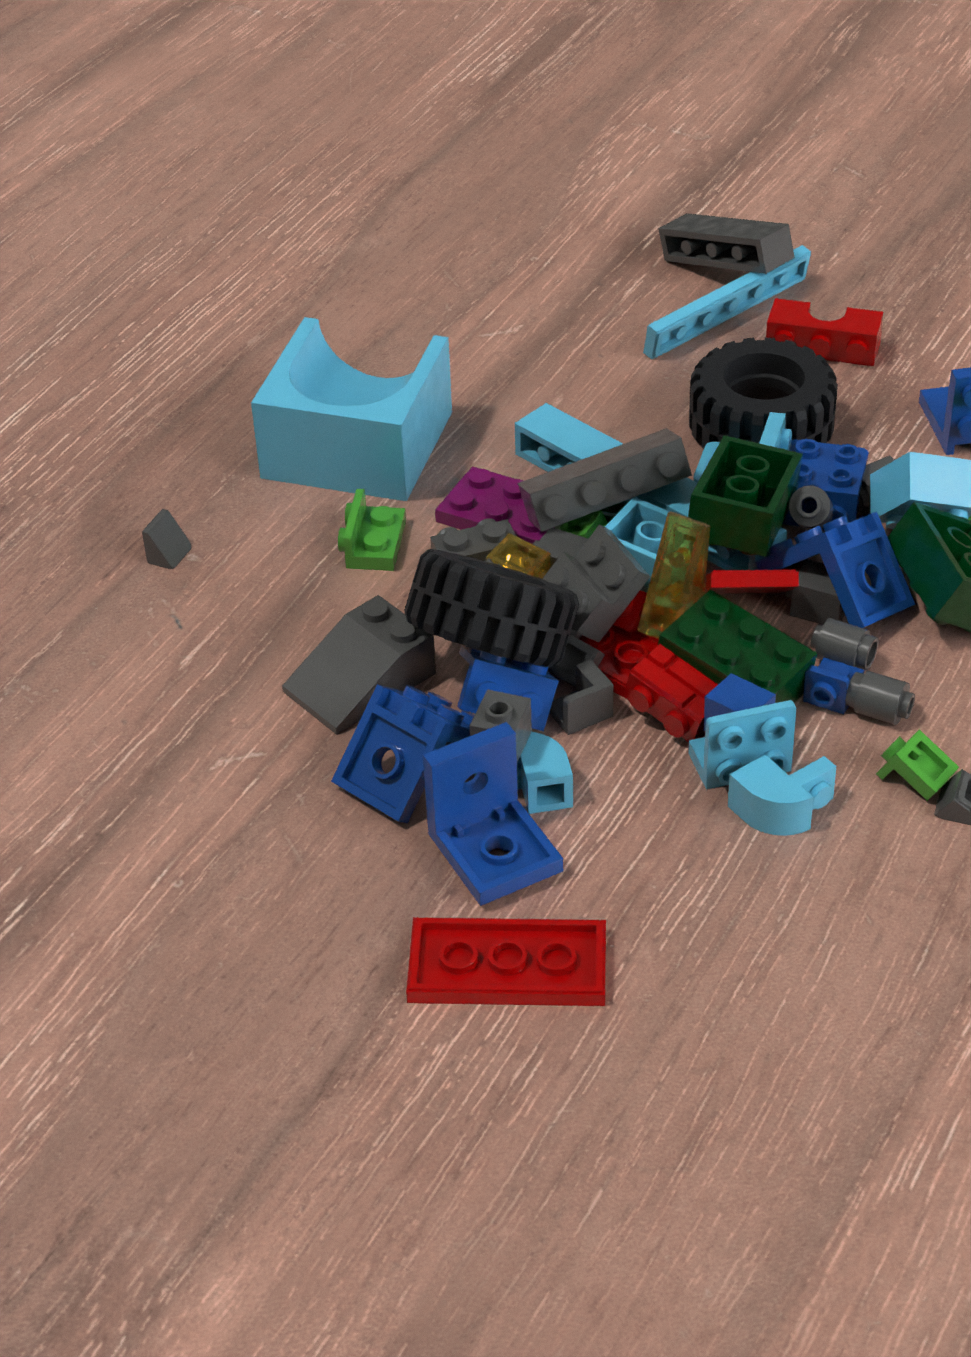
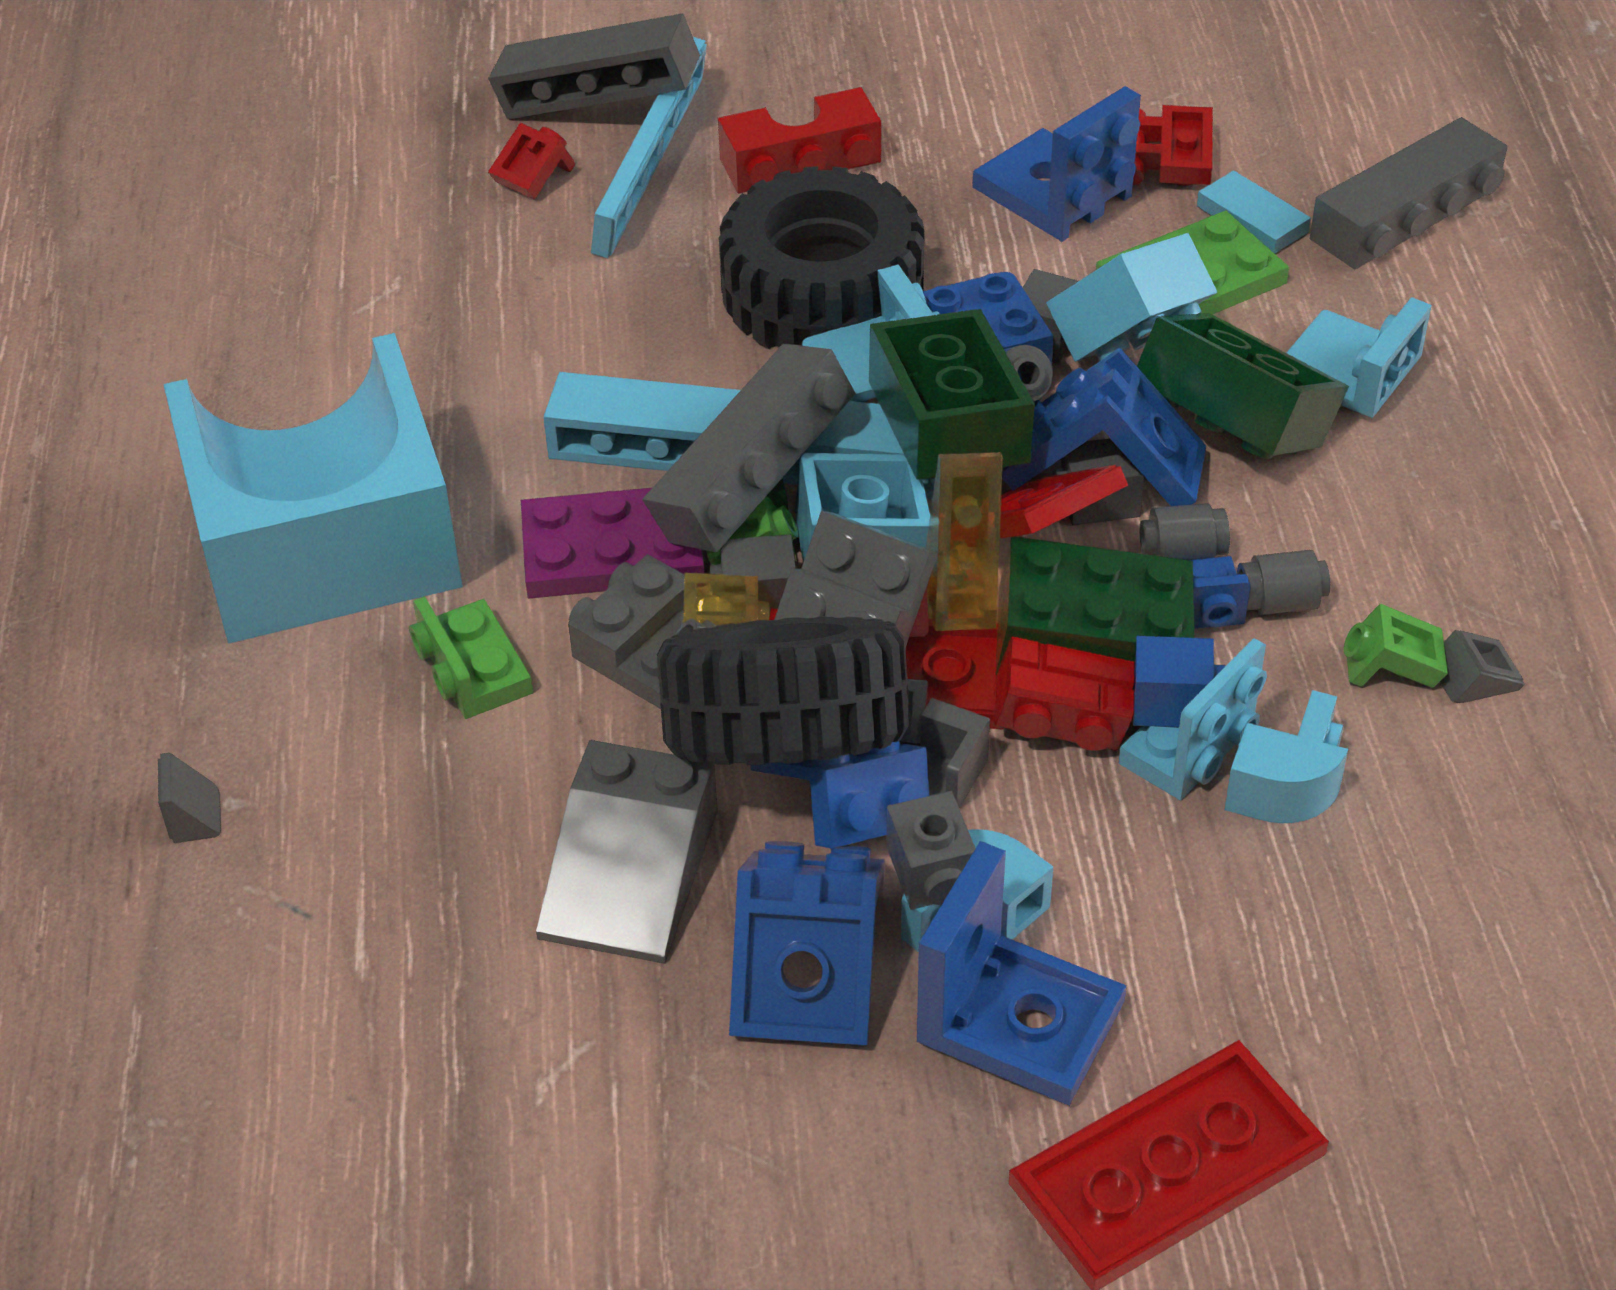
camera: 35 degrees left, 5 degrees up
none -> red bracket [488,122,576,200]

